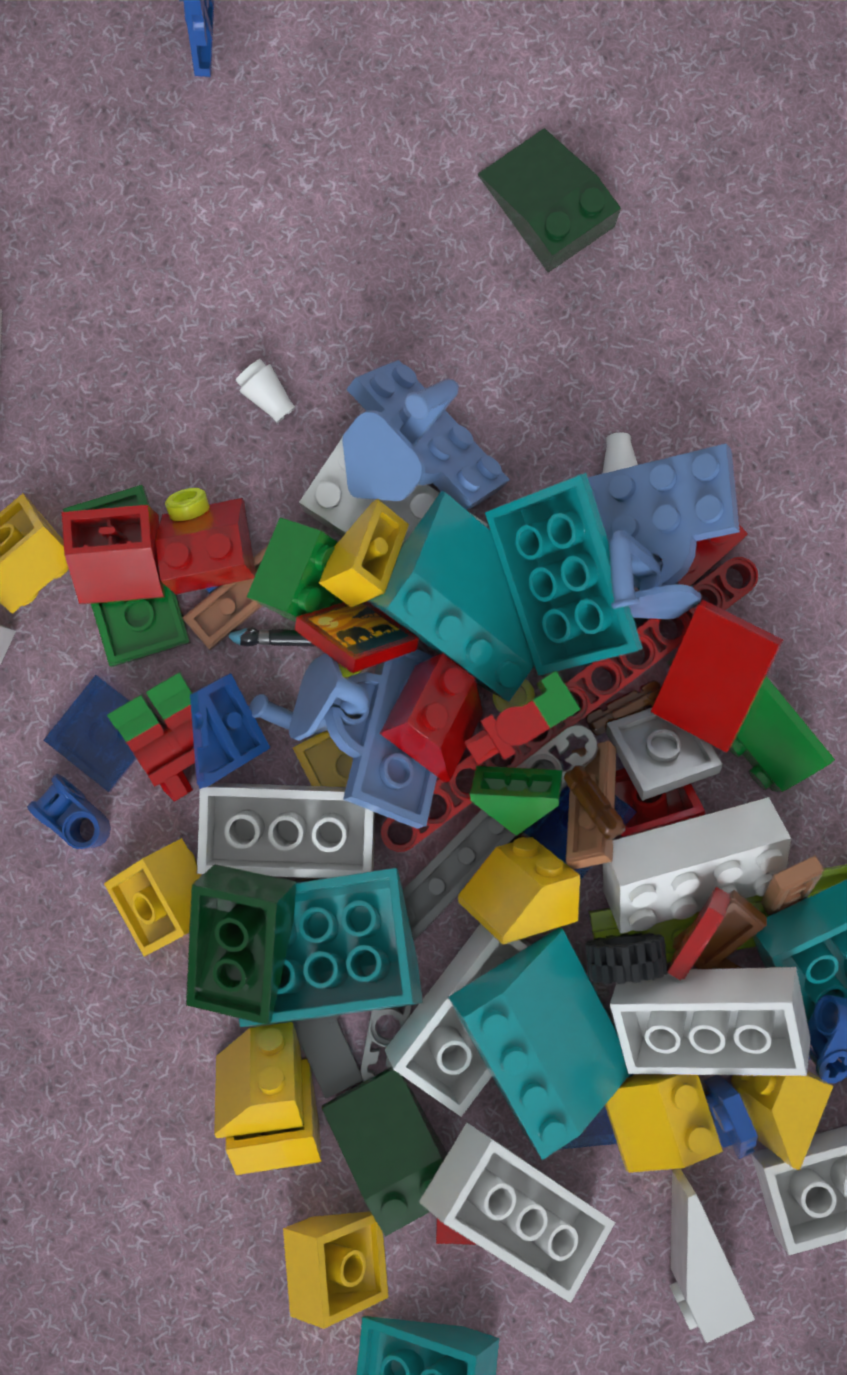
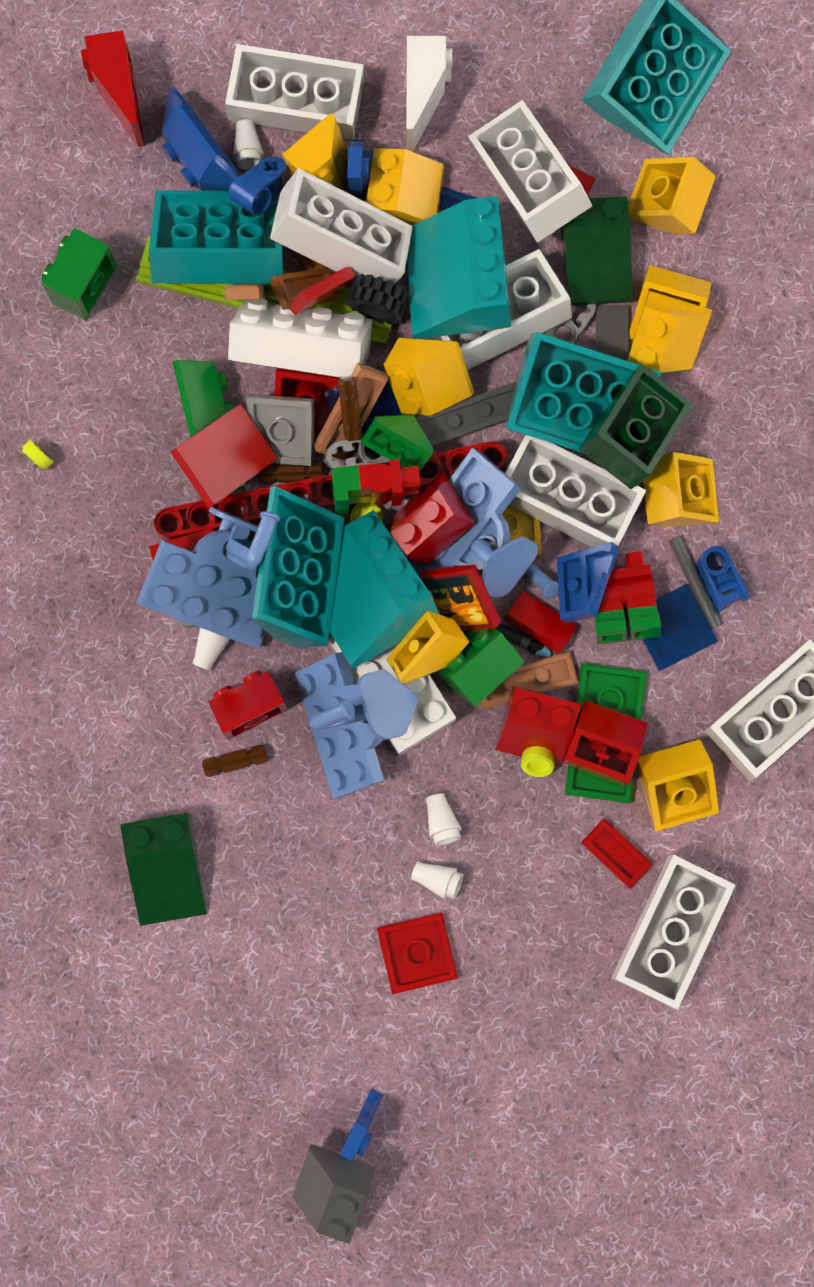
camera: 160 degrees left, 5 degrees down
none -> reddish brown axle [202,745,268,777]
none -> red slope [208,670,288,740]
none -> red tile [377,912,458,995]
none -> white cone [411,861,464,900]
none -> red tile [504,591,578,655]
none -> red tile [581,818,653,889]
none -> dark grey bar [669,535,722,630]

